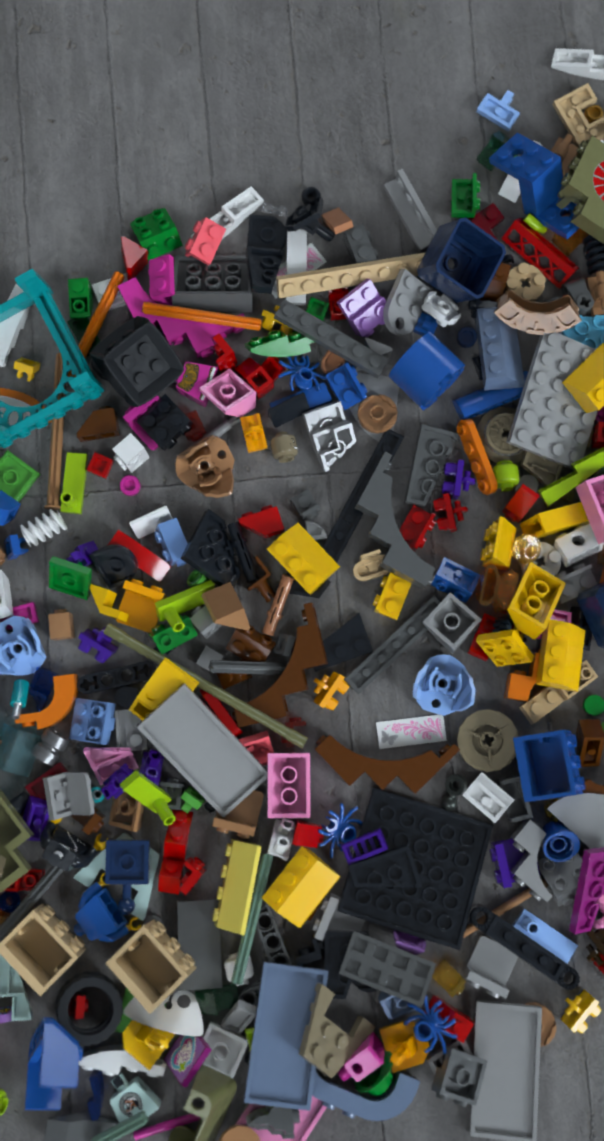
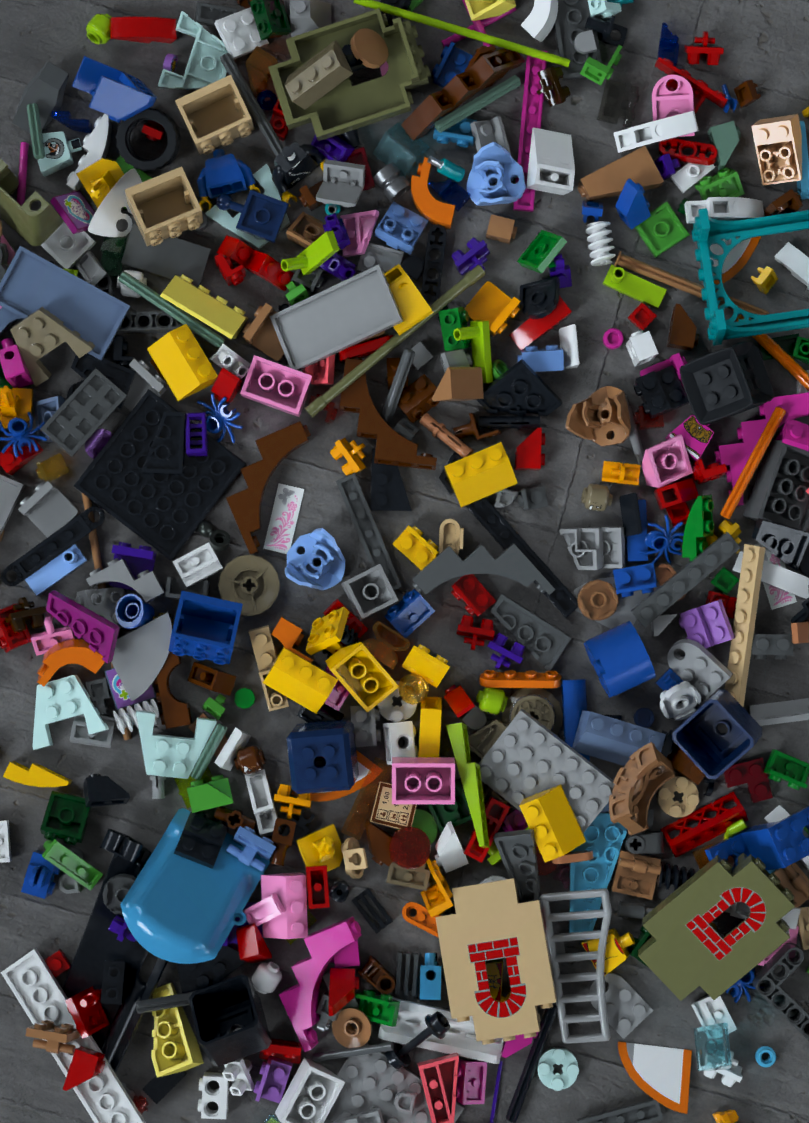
camera: 115 degrees right, 5 degrees up
yellow slope [89,584,129,622] -> none

